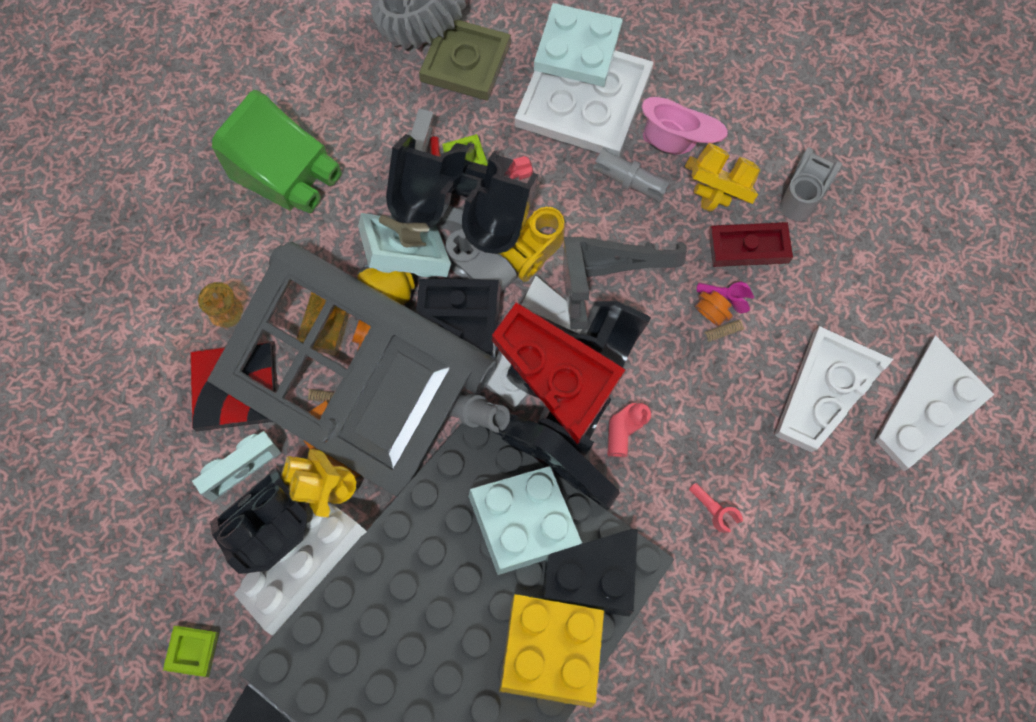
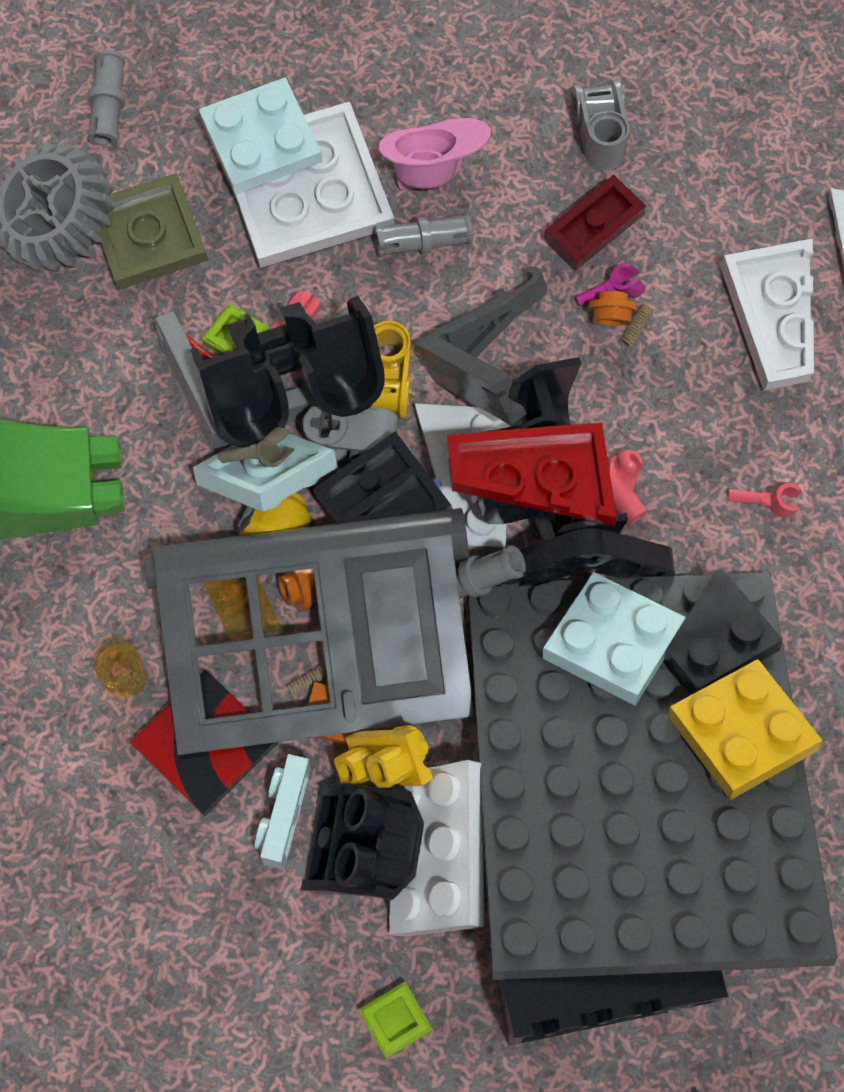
camera: 40 degrees left, 0 degrees up
yellow hips [685,143,761,212] -> none

